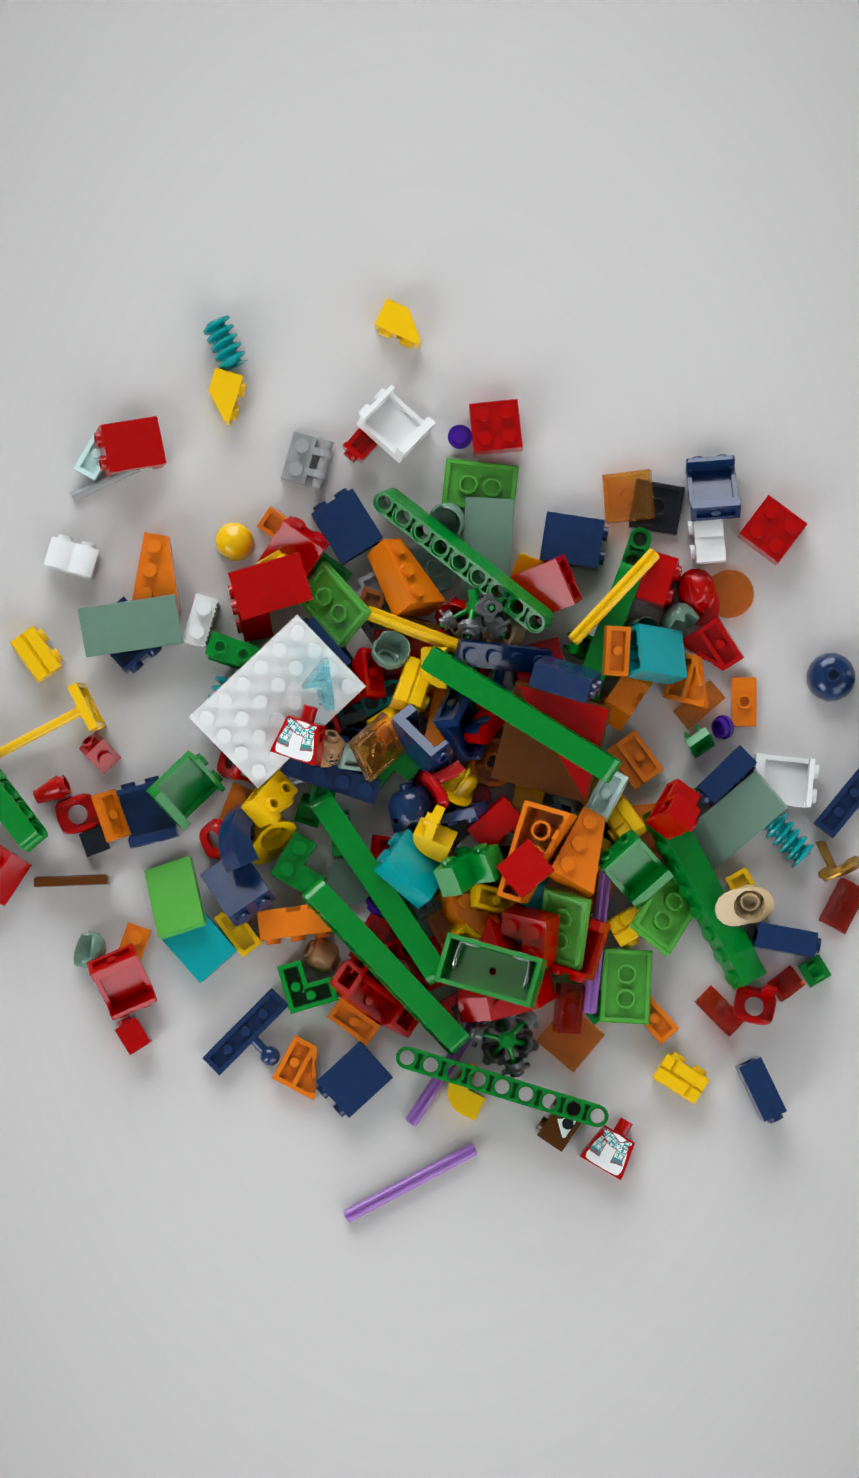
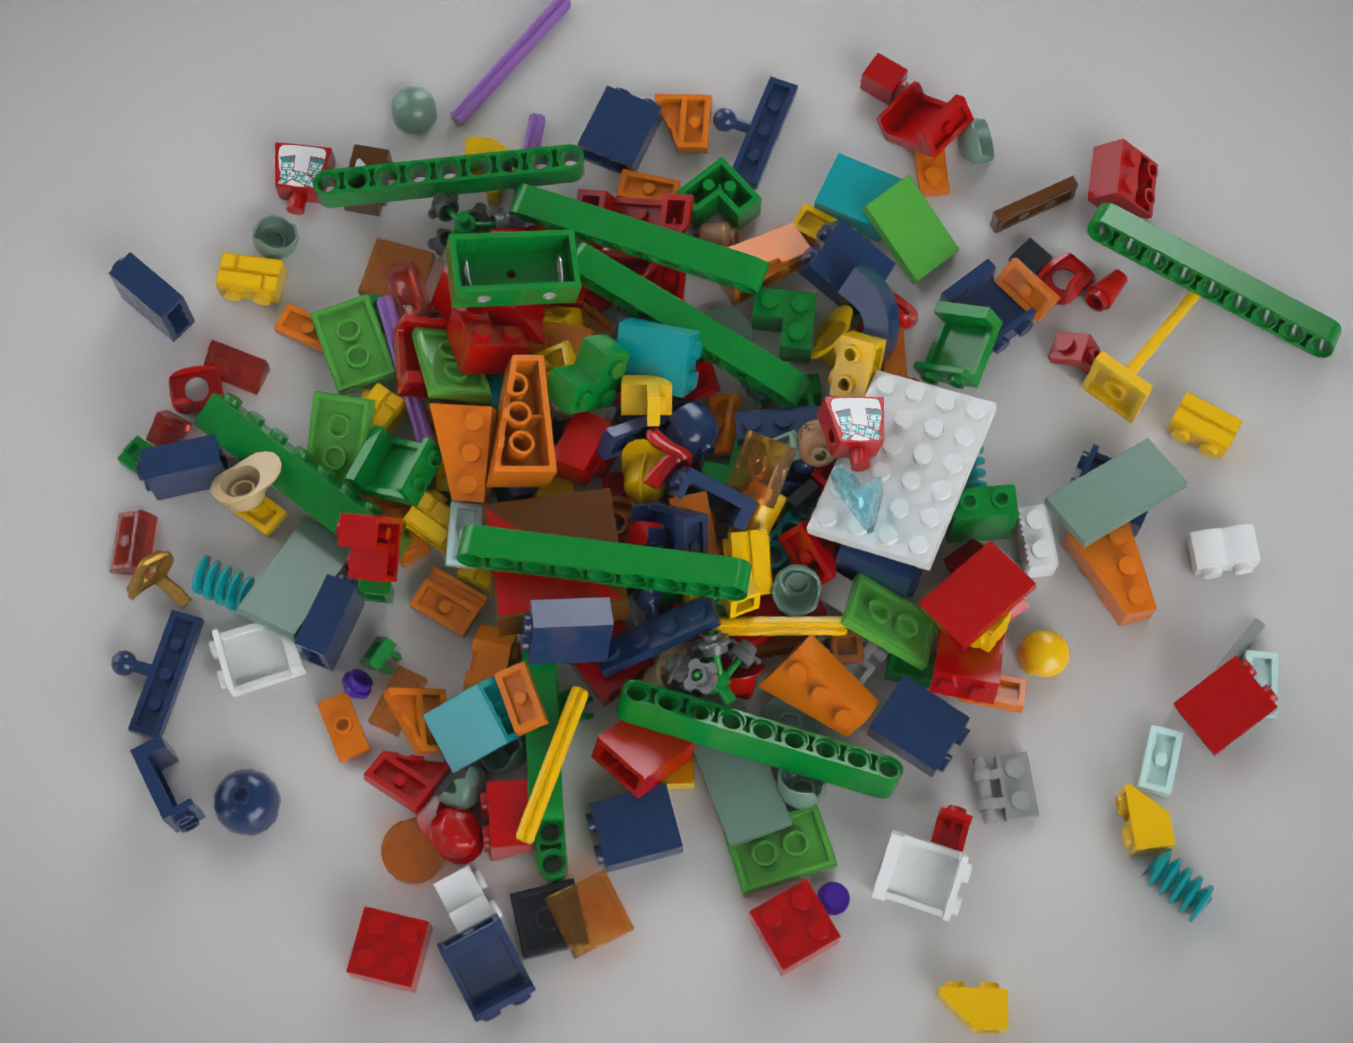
camera: 155 degrees right, 15 degrees down
red piece [496,839,555,899] -> none
none -> sand green hair [252,215,299,260]
none -> sand green hair [391,86,437,133]
none -> orange plate [708,393,742,458]
none -> light aqua plate [1137,725,1184,797]

